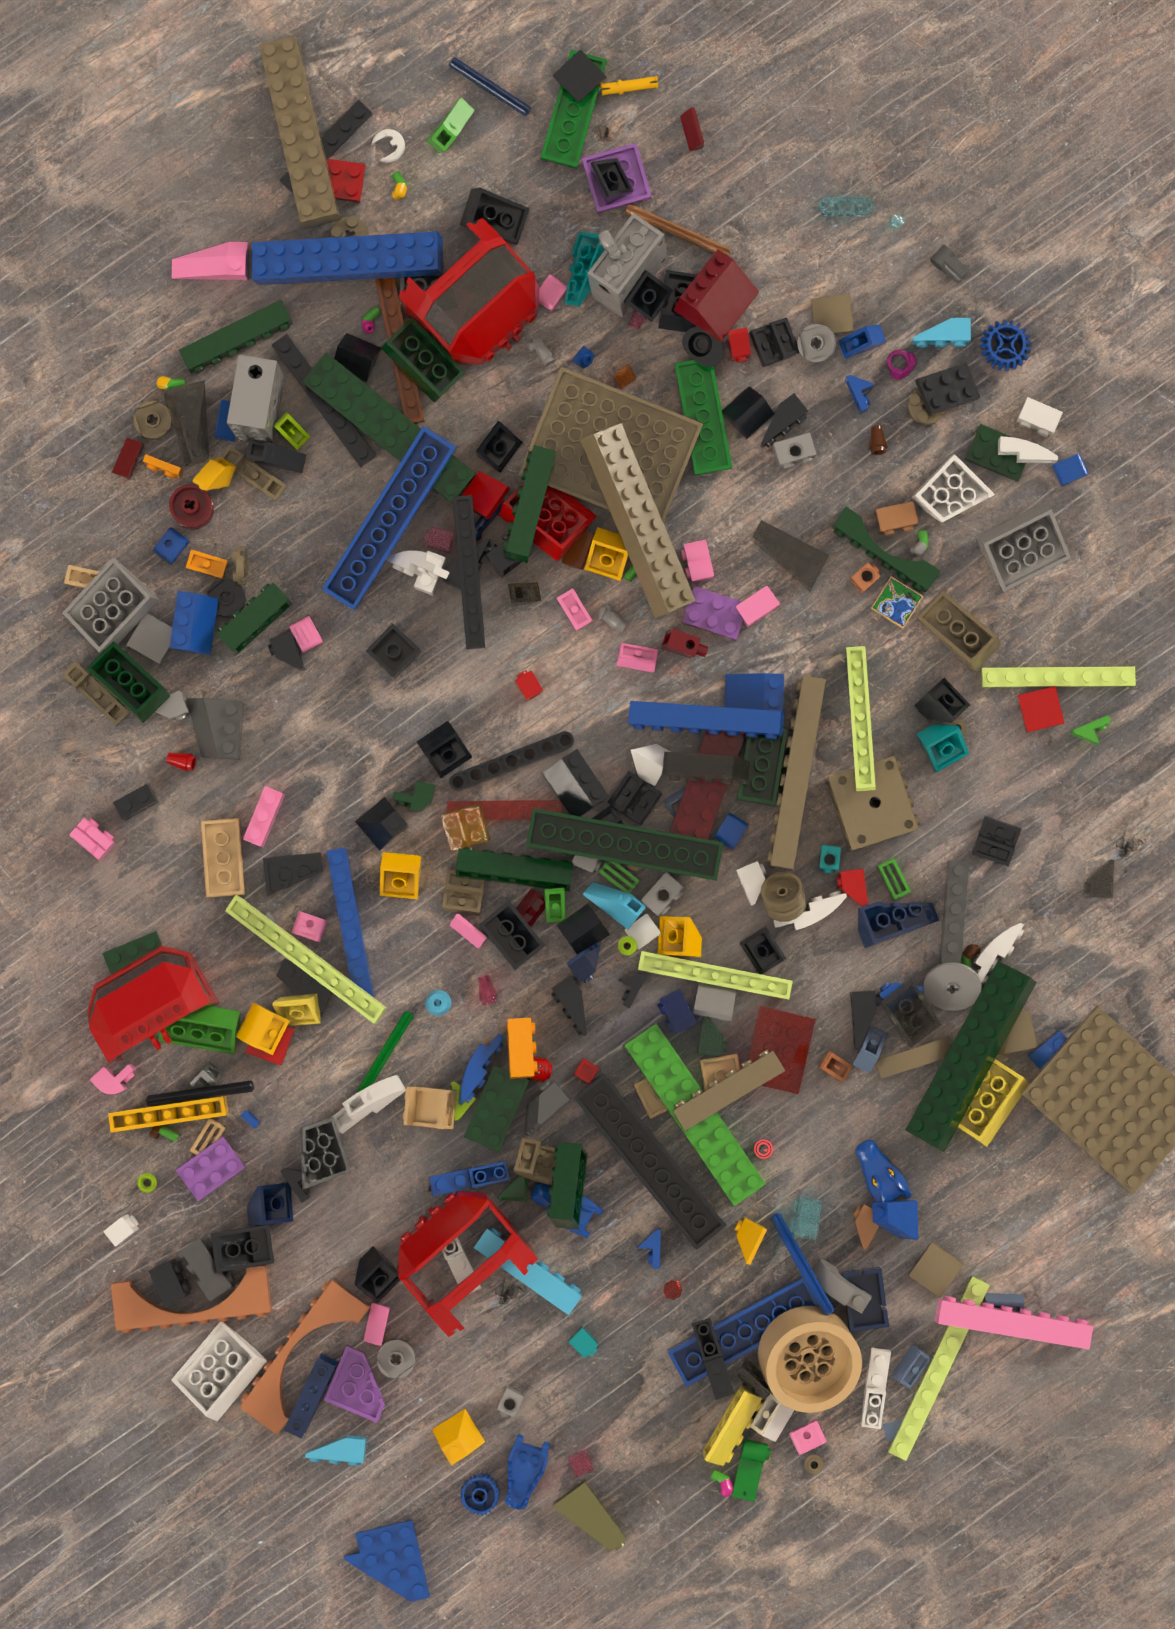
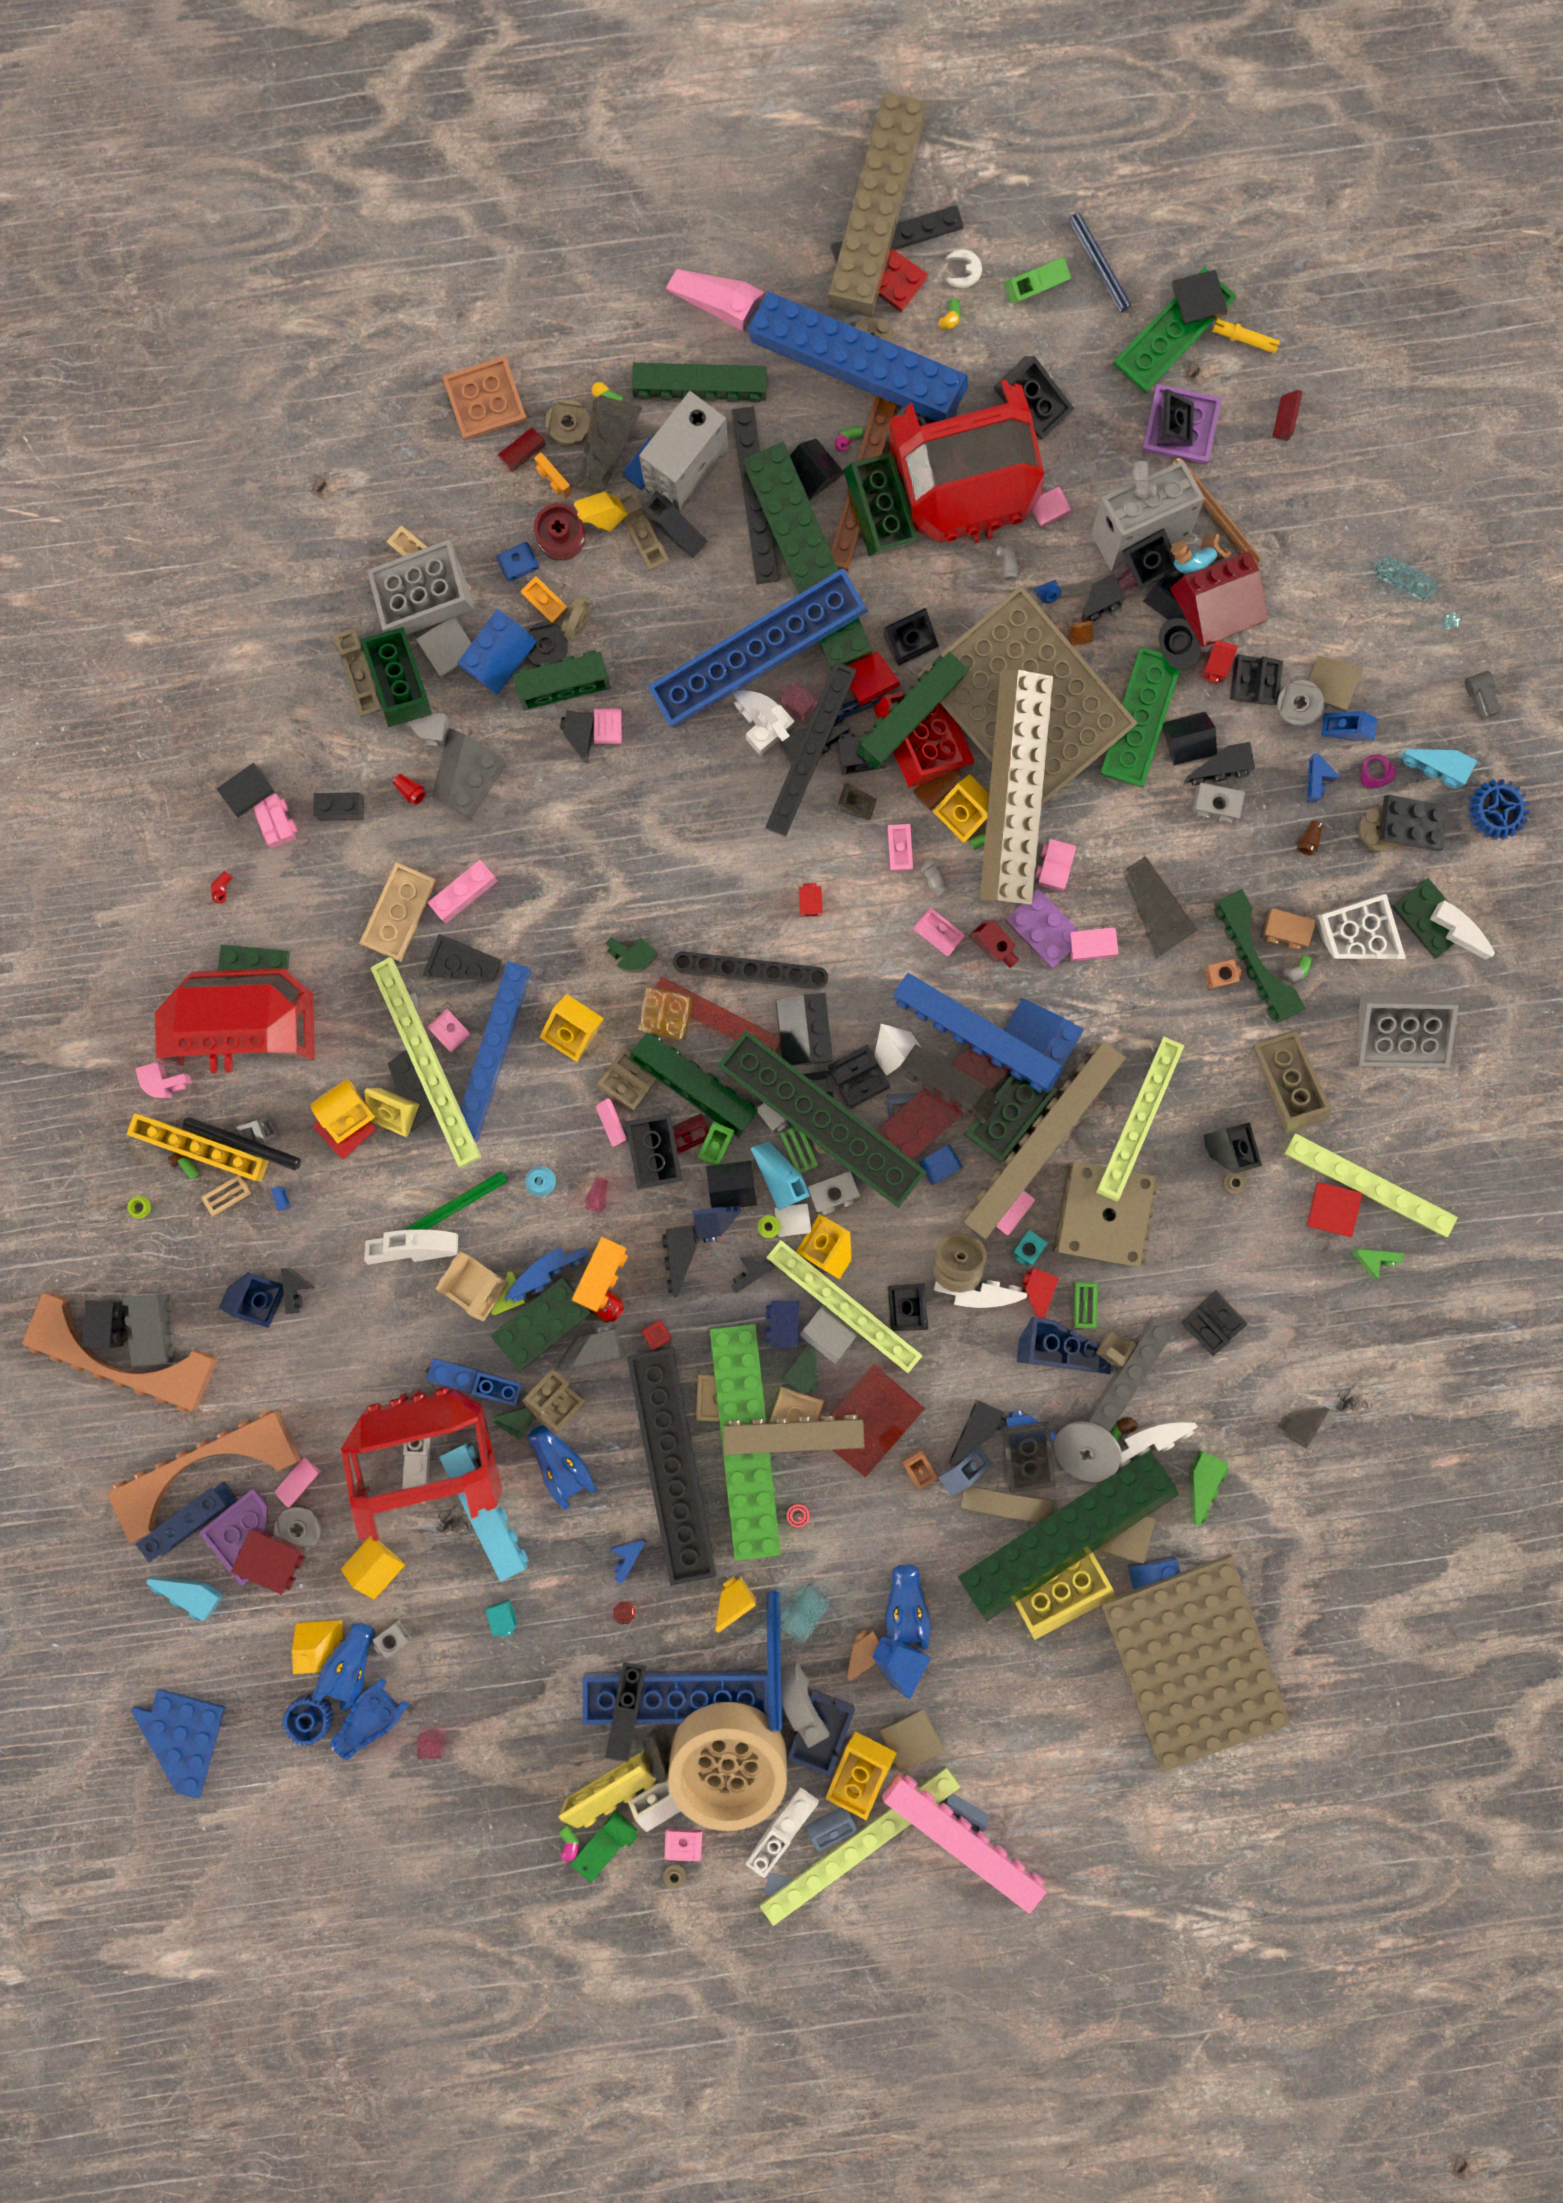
camera: 25 degrees right, 0 degrees up
white brick [103,1214,139,1247] -> none
bright green slope [159,1005,241,1054] -> none
white slope [171,1321,268,1421] -> none
medium lavender plate [175,1136,246,1201] -> none
black slope [211,1224,274,1273] -> none
lime slope [274,412,310,450] -> none
dark grey wedge [300,1117,351,1190] -> none
black slope [354,1246,400,1303] -> none
black slope [355,797,409,851] -> none
black brick [366,623,421,679] -> none
black slope [417,721,472,778] -> none
dark green brick [547,1142,588,1229] -> none
olive slope [553,1479,626,1551] -> none
teal wedge [564,232,605,307] -> none
white slope [736,861,767,906] -> none
tile [871,576,923,629] -> none
teal slope [916,725,969,773] -> none
white brick [1016,397,1063,437] -> none
blue piece [1052,453,1089,486] -> none
none -> red arm [211,870,233,904]
none -> black slope [216,763,275,818]
none -> dark red brick [231,1526,306,1595]
none -> blue animal [312,1623,376,1711]
none -> yellow slope [341,1536,406,1600]
none -> nougat plate [442,355,527,441]
none -> yellow slope [825,1731,897,1820]
none -> bright pink slope [996,1191,1035,1236]
none -> black slope [1081,574,1126,623]
none -> dark tan panel [1096,1331,1136,1367]
none -> piece [1171,533,1232,574]
none -> bright green slope [1189,1450,1229,1526]

